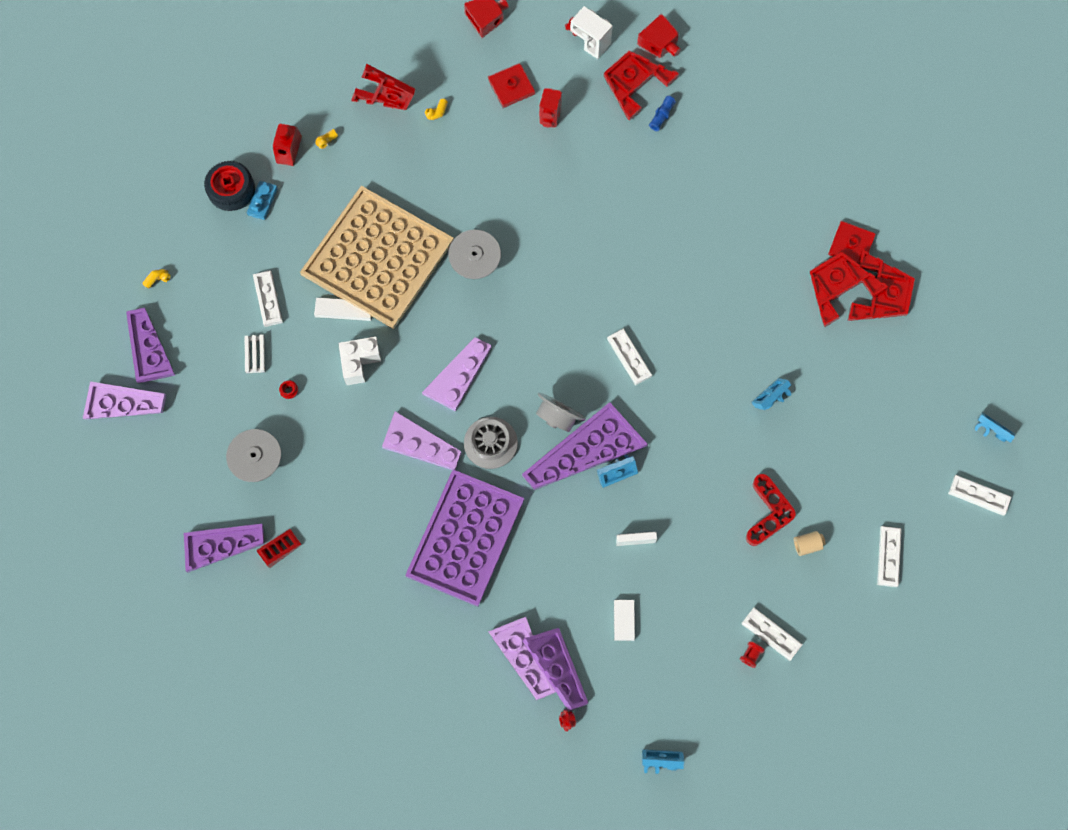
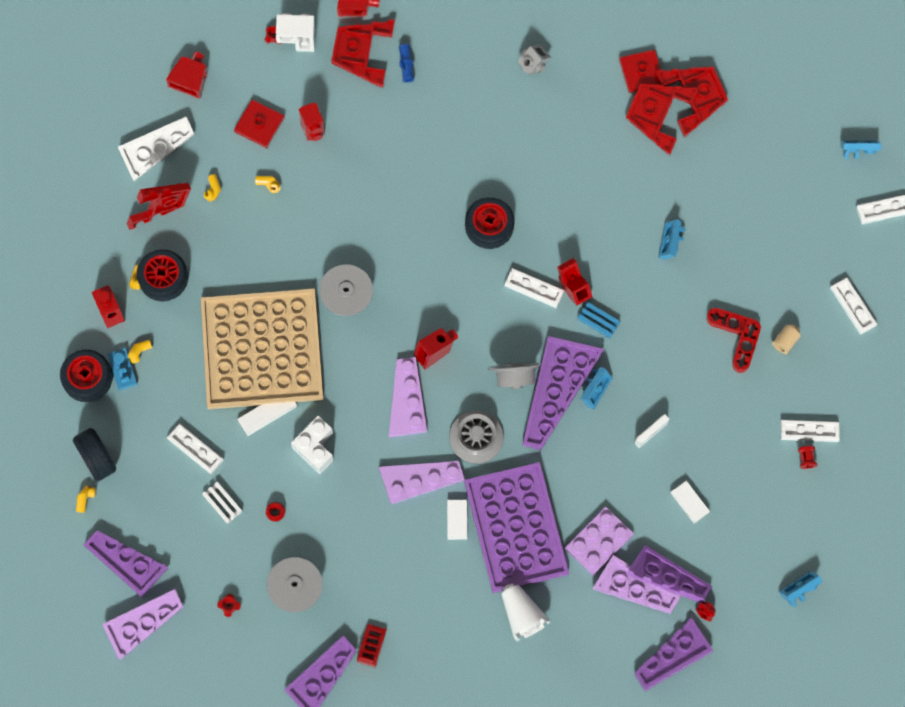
camera: 40 degrees left, 0 degrees up
none -> black wheel [73,428,116,481]
none -> white wing [118,117,194,181]
none -> yellow arm [128,339,152,364]
none -> wheel [137,249,188,302]
none -> red plate [217,594,241,617]
none -> yellow arm [255,176,281,193]
none -> red torso [413,328,458,370]
none -> white tile [447,500,467,540]
none -> wheel [465,197,515,249]
none -> white cone [501,583,550,641]
none -> light grey brick [518,44,551,75]
none -> red brick [557,258,593,306]
none -> lavender plate [565,507,634,576]
none -> dark azure tile [578,302,620,338]
none -> medium lavender wing [634,617,713,692]

